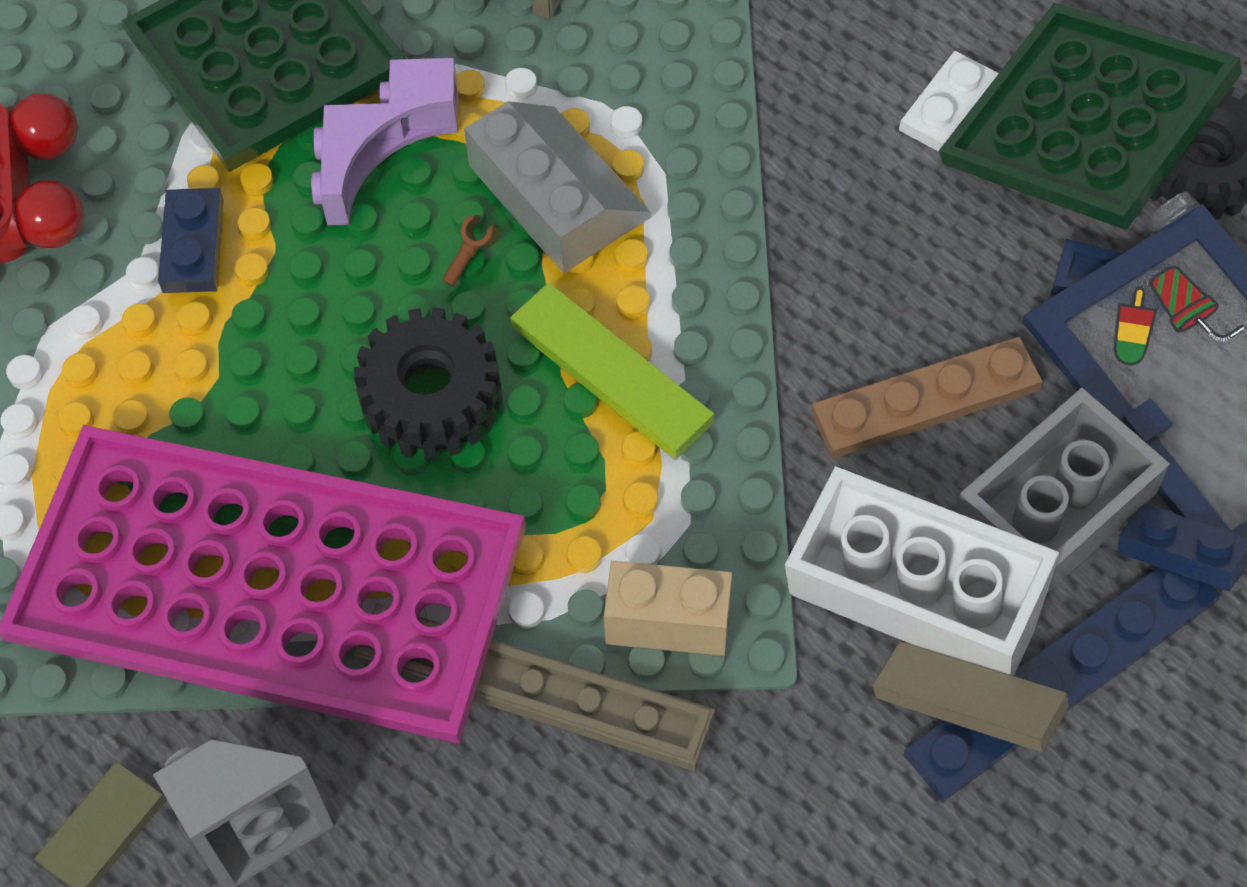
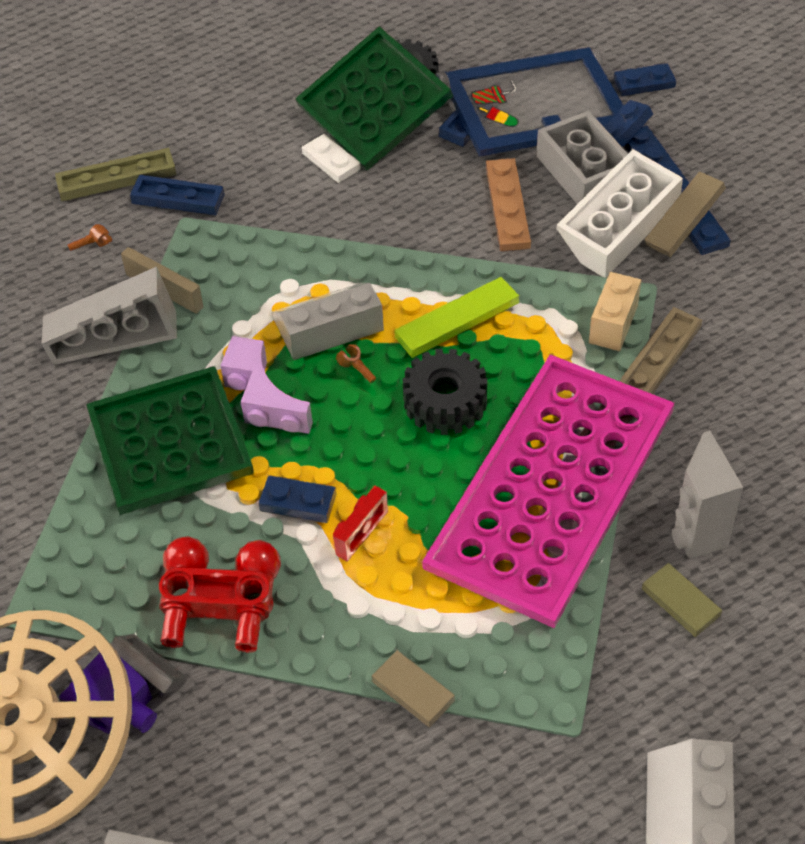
camera: 75 degrees left, 10 degrees down
none -> red plate [333,486,388,562]

